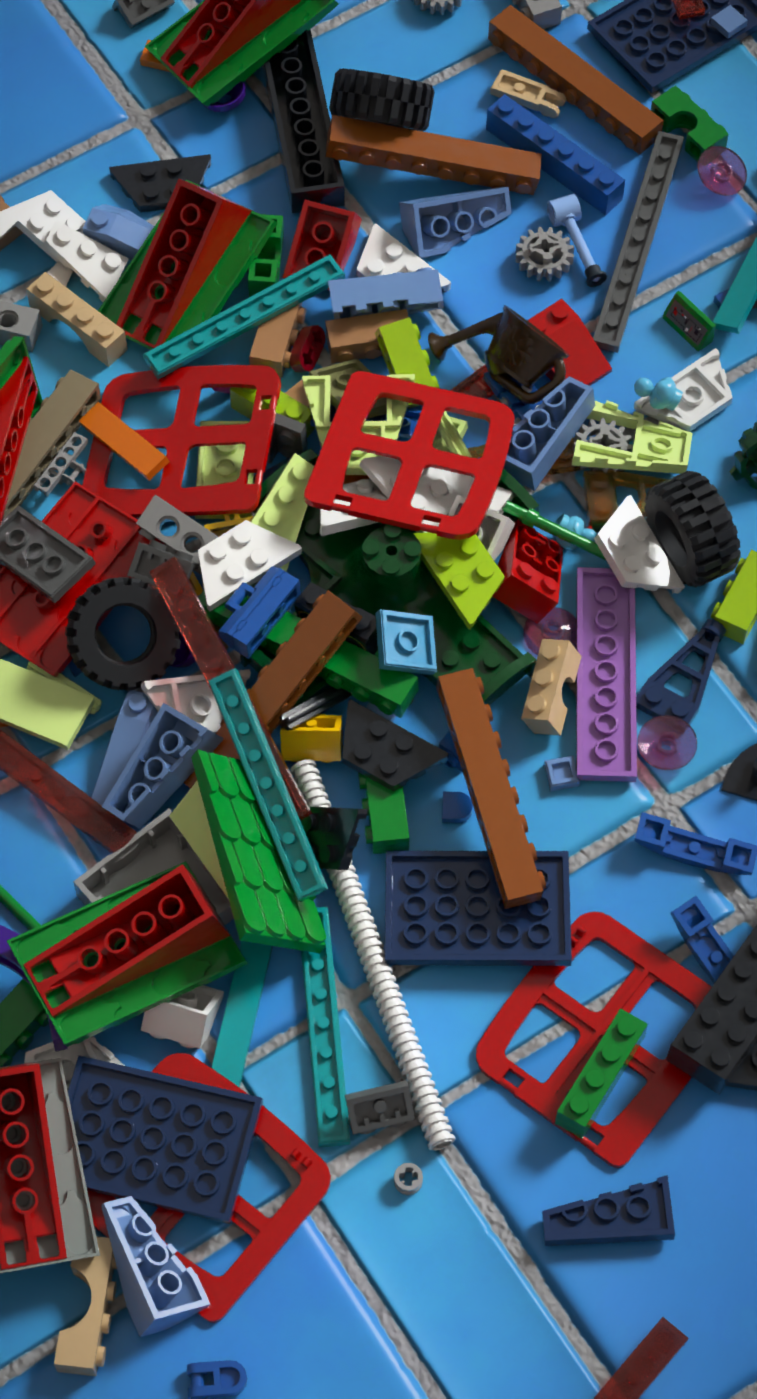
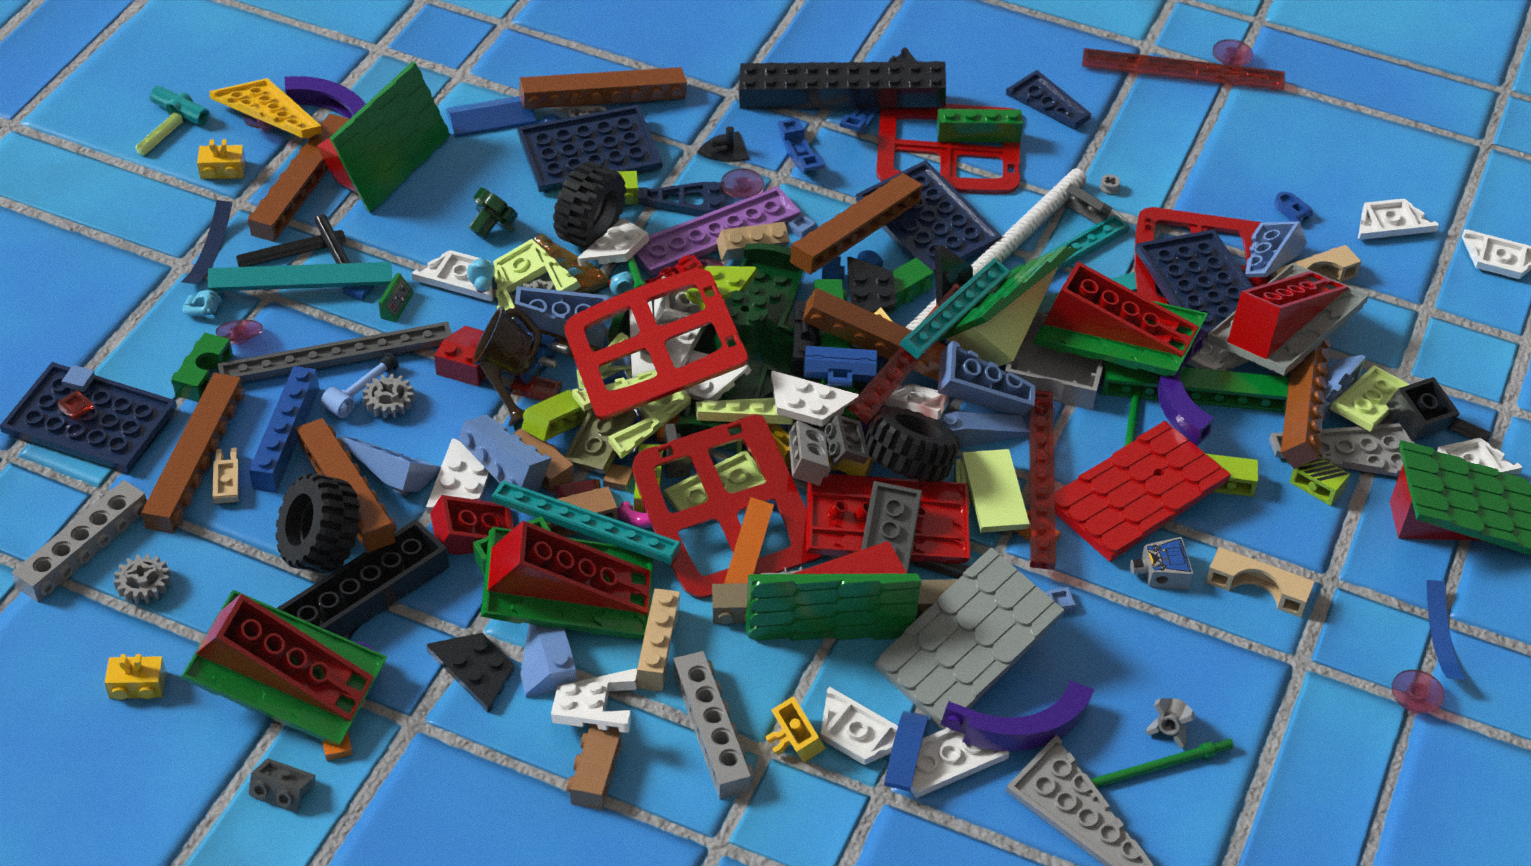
camera: 125 degrees left, 15 degrees down
white wing [43,220,129,302] -> none
dark azure tile [375,609,437,675] -> none

